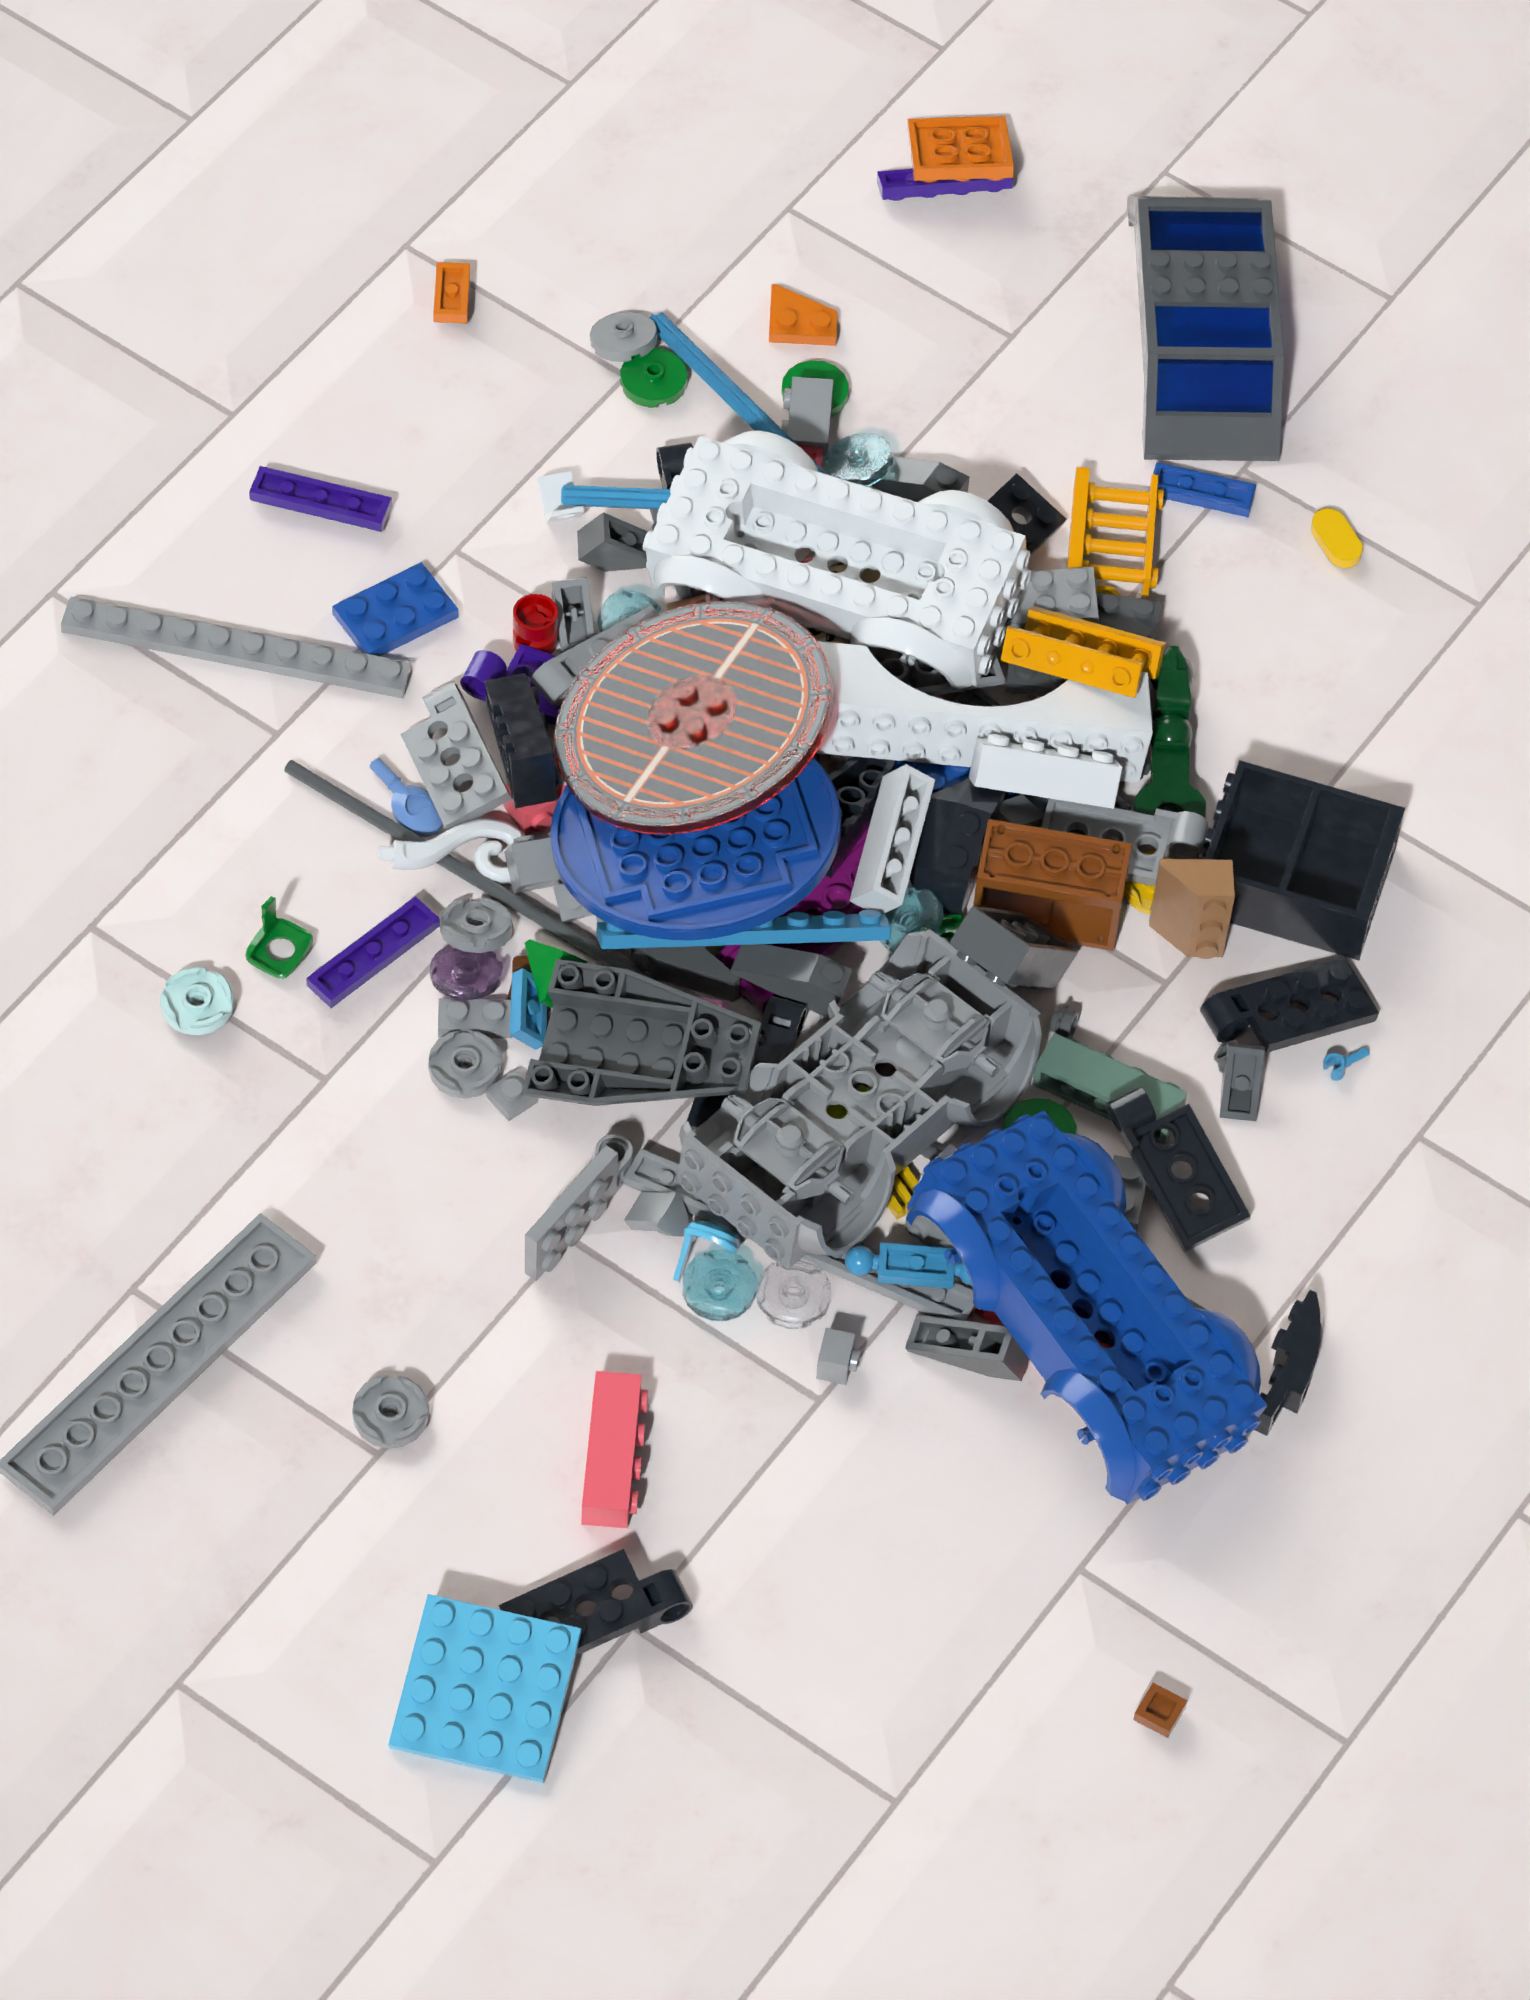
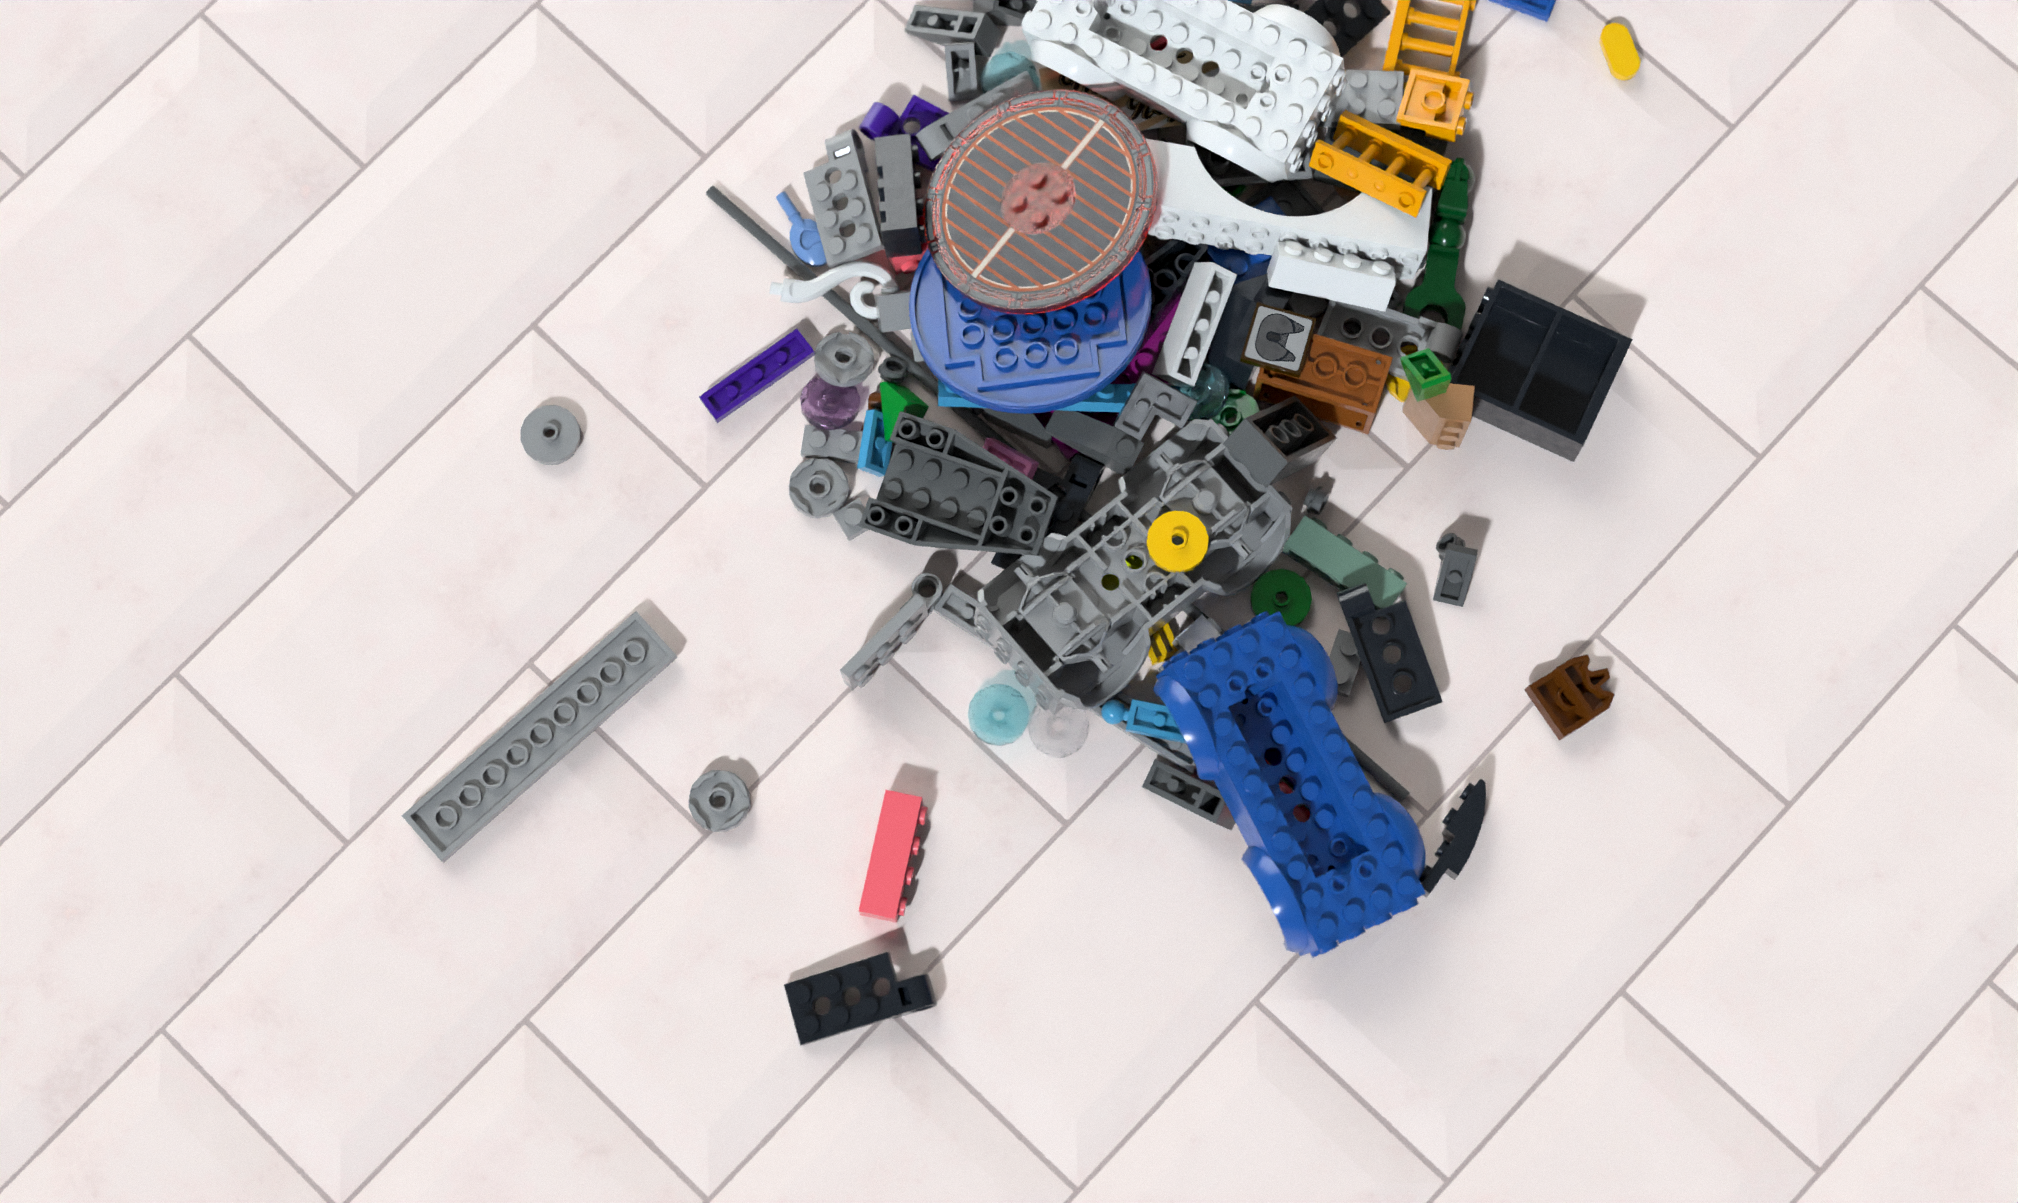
camera: 15 degrees right, 20 degrees up
light grey plate [61,597,412,698] -> none
light aqua plate [160,967,234,1035] -> none
green piece [245,896,313,979] -> none
blue plate [332,562,459,656] -> none
medium azure plate [388,1594,582,1784] -> none
red wheel [513,594,558,654] -> none
light grey tile [624,1191,689,1237] -> none
medium azure piece [673,1220,741,1282] -> none
light grey plate [816,1328,861,1385] -> none
dark orange plate [1133,1683,1188,1738] -> none
black hinge [1200,957,1379,1053] -> none
dark azure hand [1323,1047,1369,1081] -> none
none -> light grey plate [520,405,581,465]
none -> dark grey plate [878,357,908,384]
none -> dark grey slope [904,5,1001,57]
none -> flat silver plate [1113,371,1197,441]
none -> yellow plate [1146,510,1209,573]
none -> tile [1240,302,1316,378]
none -> light orange plate [1396,68,1474,143]
none -> green slope [1400,348,1451,402]
none -> reddish brown plate [1524,654,1615,741]

